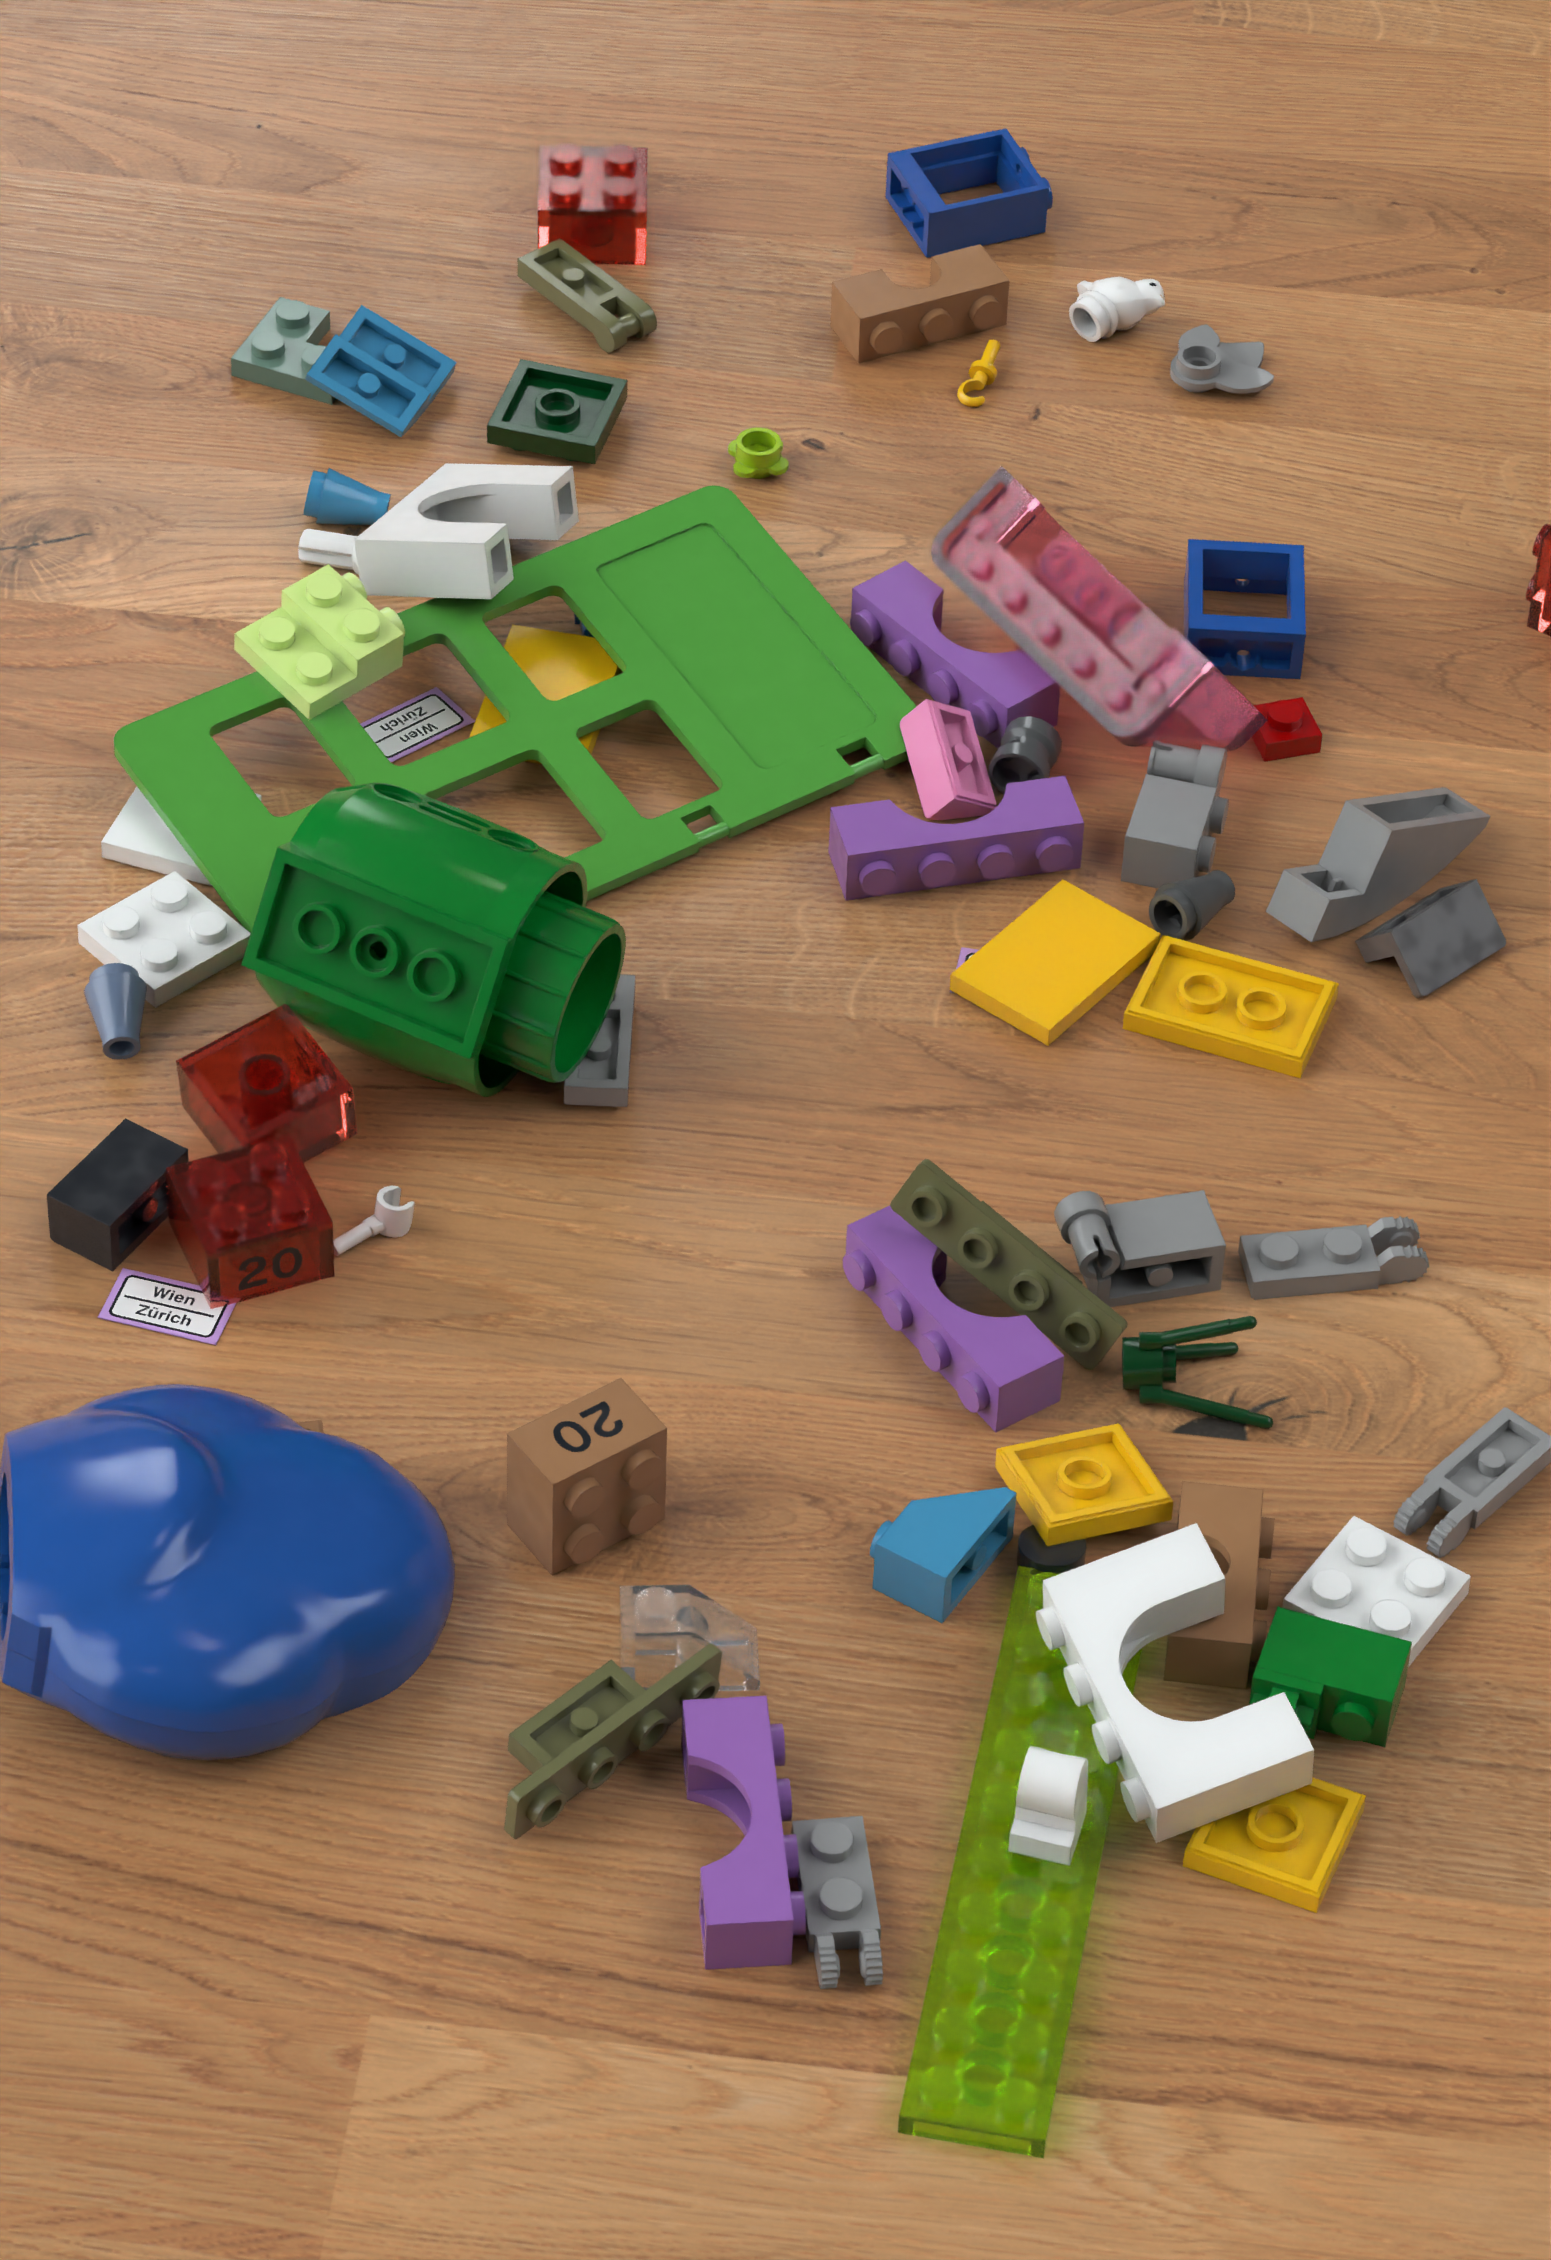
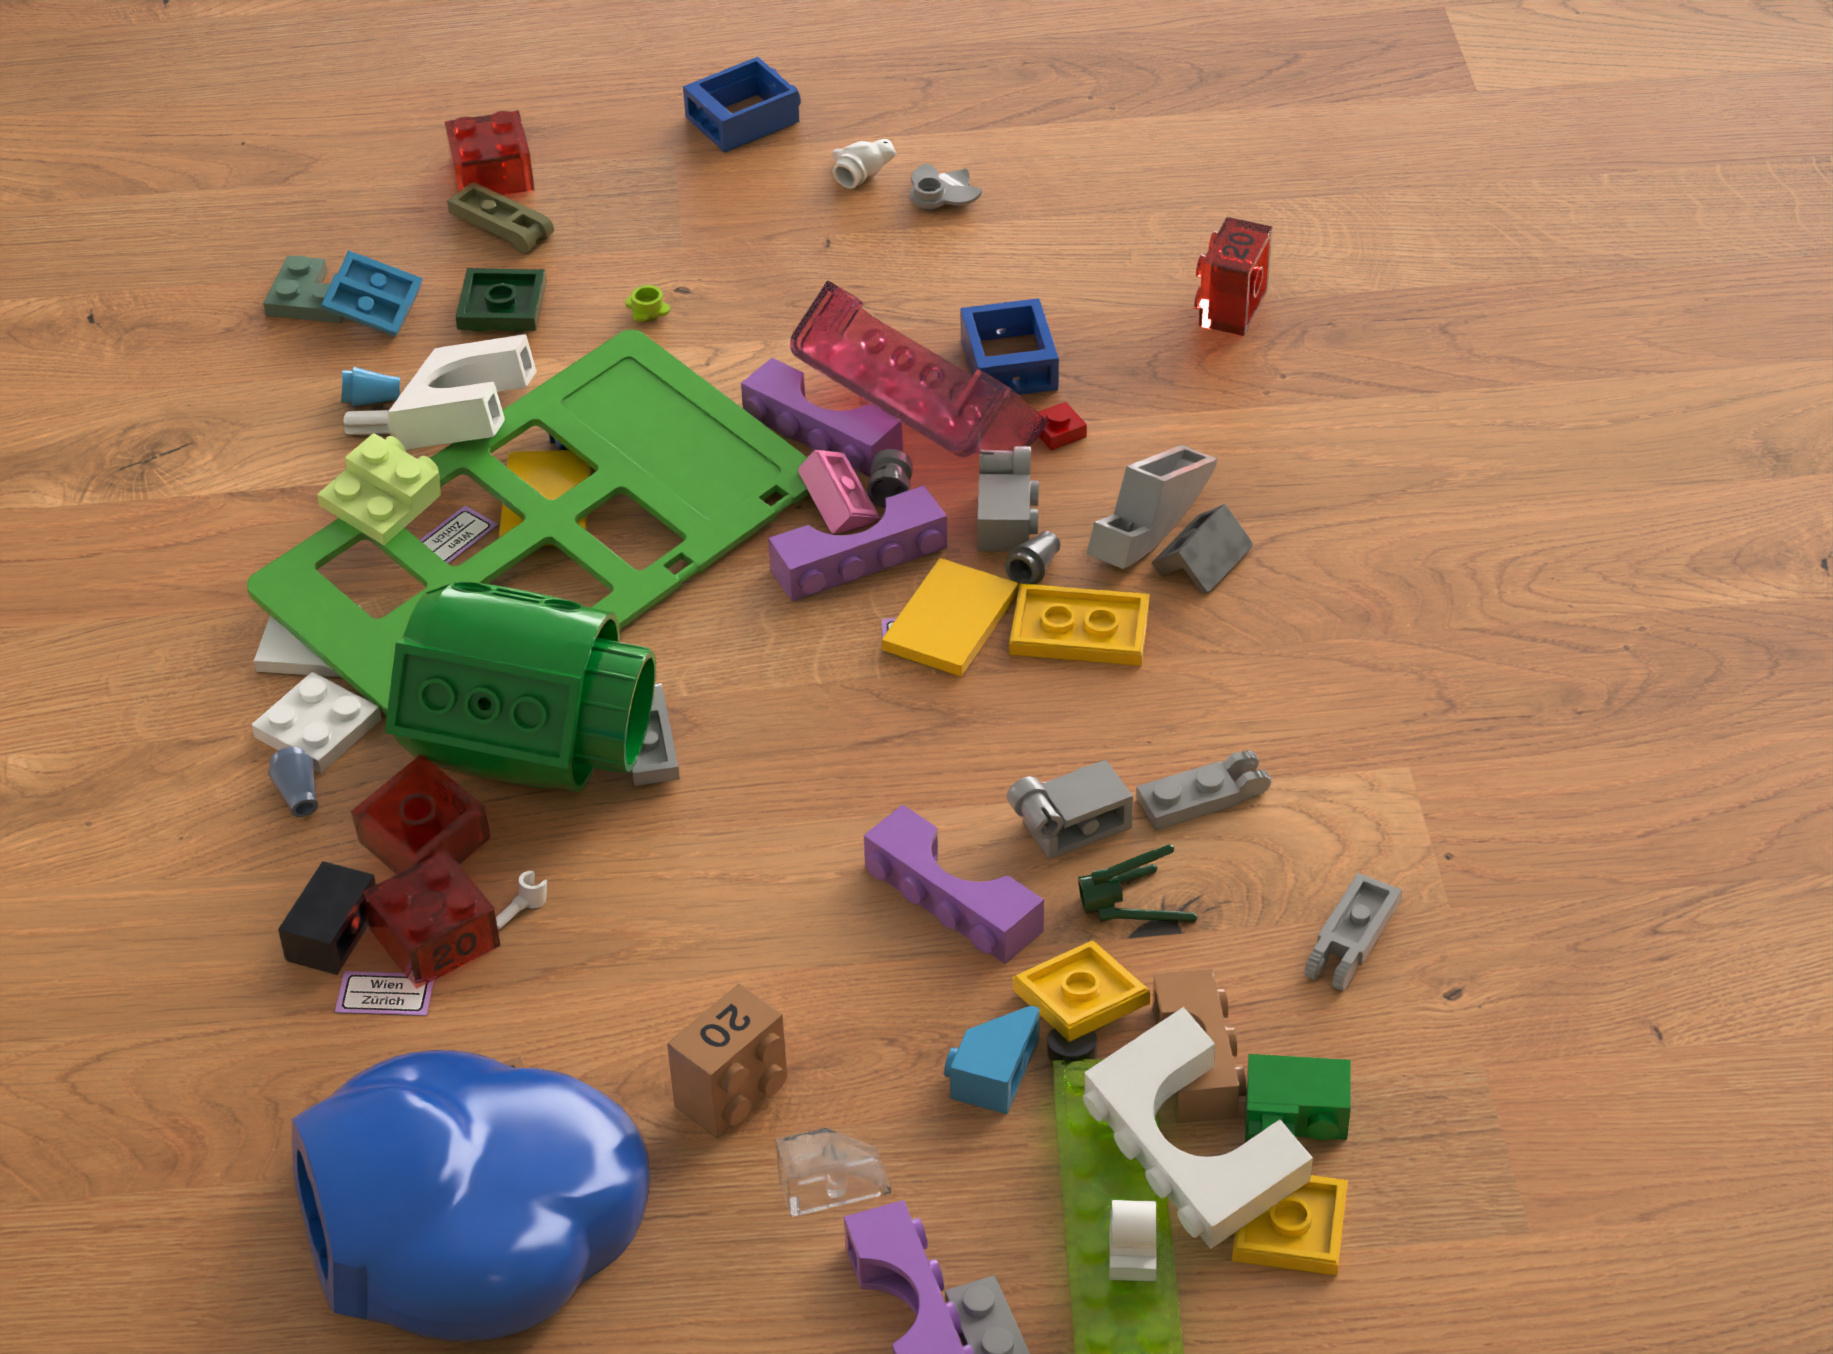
camera: 10 degrees left, 0 degrees up
olive bracket [504,1643,722,1839] -> none
medium nougat arch [830,244,1009,363] -> none
olive bracket [890,1159,1127,1370] -> none
yellow hand [957,339,1001,407] -> none
white plate [1282,1516,1471,1667] -> none

